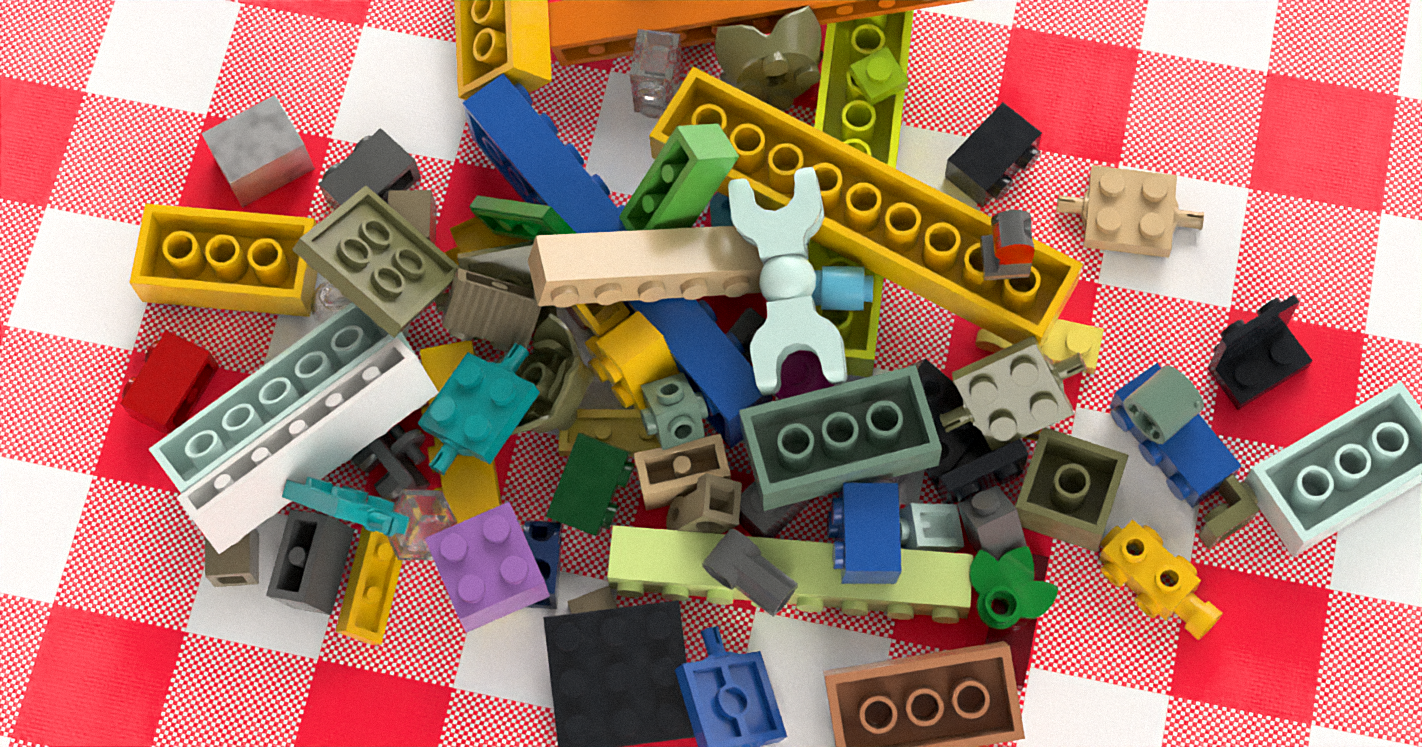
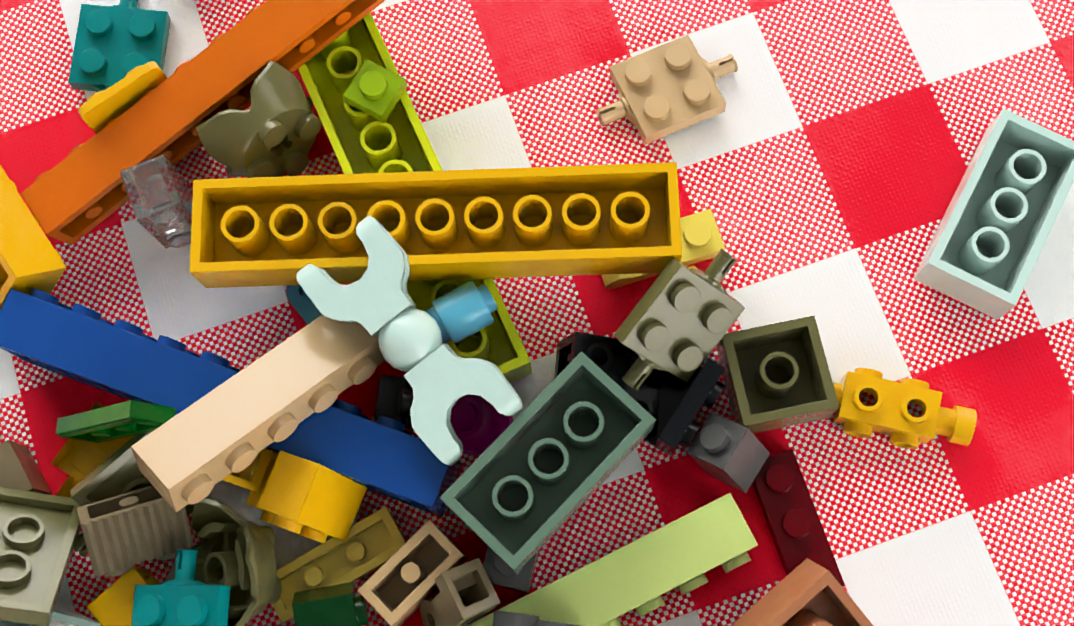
camera: 30 degrees left, 5 degrees up
bright green brick [619,123,740,231] -> none
sand green brick [640,372,708,450] -> none
blue brick [827,483,902,584] -> none
light aqua bracket [899,503,964,552] -> none
black brick [945,102,1042,208] -> none
green plate [969,546,1058,630] -> none
dark grey leg [980,210,1035,280] -> none
blue brick [1110,363,1241,509] -> none
sand green piece [1123,365,1204,444] -> none
olive bracket [1198,474,1260,550] -> none
black bracket [1207,295,1312,410] -> none

